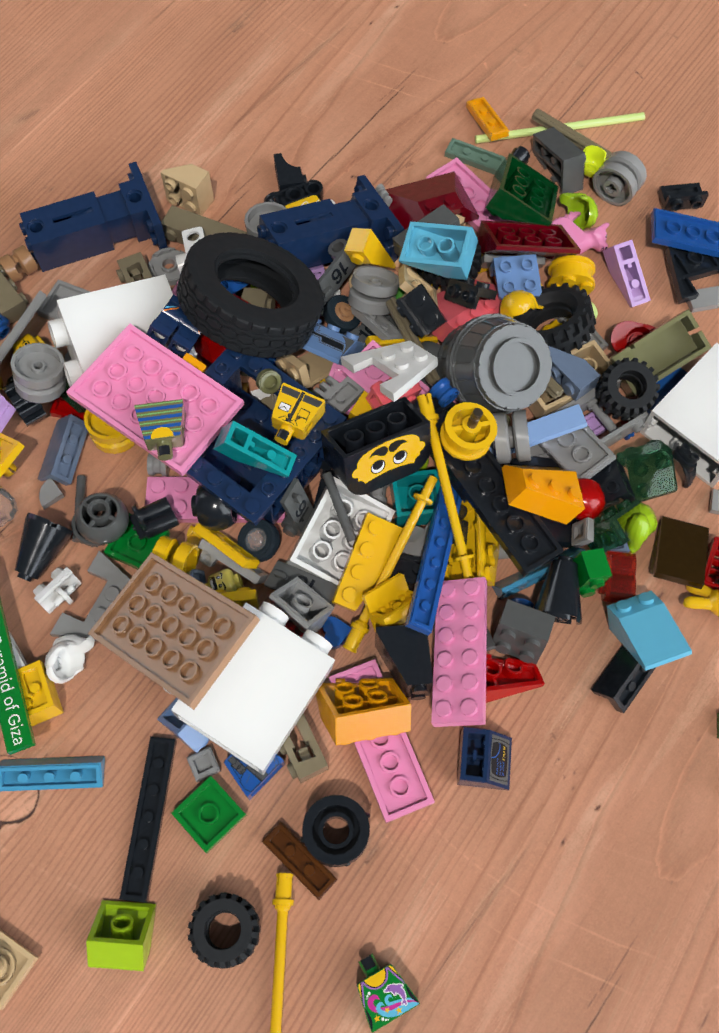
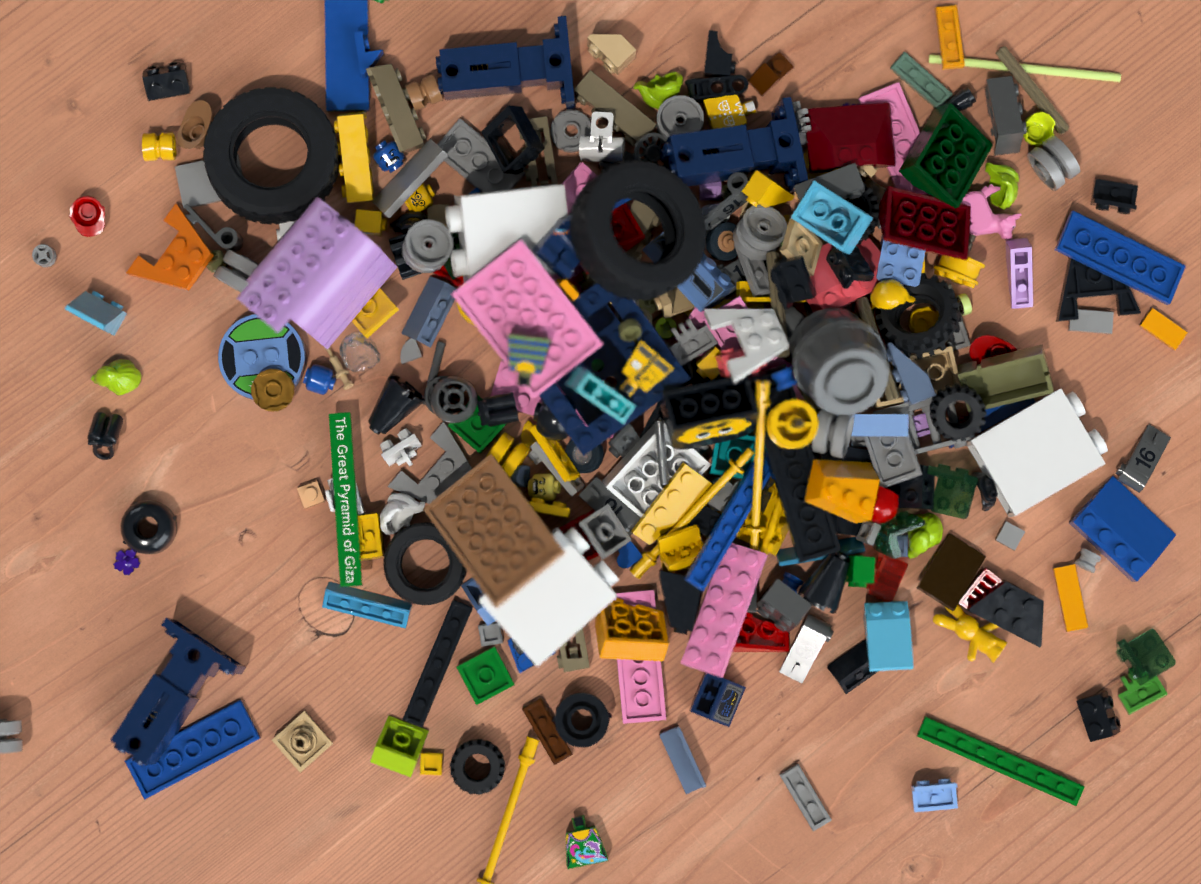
camera: 15 degrees right, 20 degrees up
none -> black tyre [383,522,467,605]
none -> yellow tile [420,752,443,775]
none -> black window [481,106,545,175]
none -> lime hair [633,72,683,110]
none -> sand blue panel [659,726,707,794]
none -> reddish brown slope [748,51,794,97]
none -> door [779,614,834,683]
none -> light grey tile [779,764,832,831]

